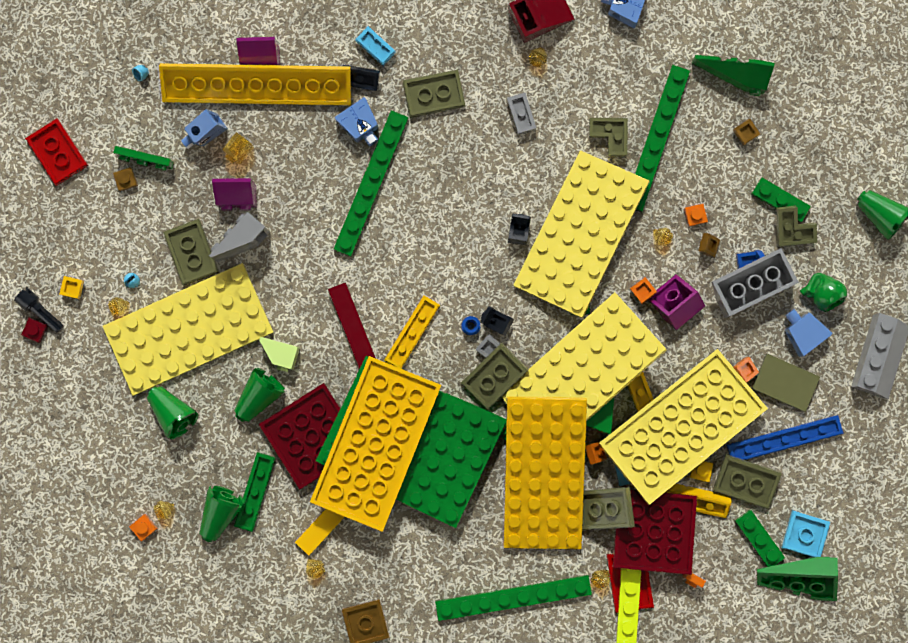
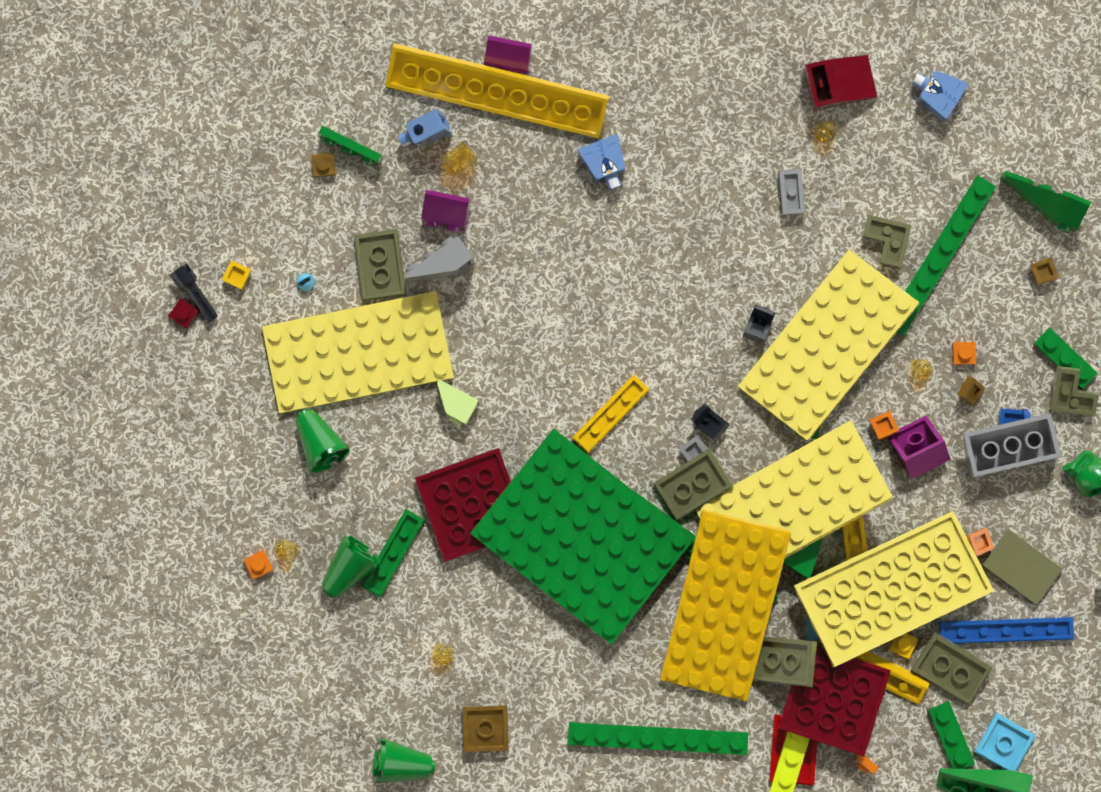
camera: 10 degrees right, 0 degrees up
red tile [25,118,89,186] -> none
clear yellow plate [108,297,130,316] -> none
medium azure hinge [132,65,149,81] -> none
green cone [234,368,285,422] -> none
yellow tile [295,509,345,555] -> none
yellow plate [310,356,442,532] -> none
dark red tile [328,282,376,369] -> none
green plate [333,110,409,257] -> none
black plate [342,64,380,91] -> none
medium azure plate [355,26,396,66] -> none
olive tile [403,69,466,118] -> none
blue plate [461,316,480,335] -> none
orange plate [585,441,607,465] -> none
clear yellow plate [590,570,610,590] -> none
medium blue torso [785,309,833,357] -> none

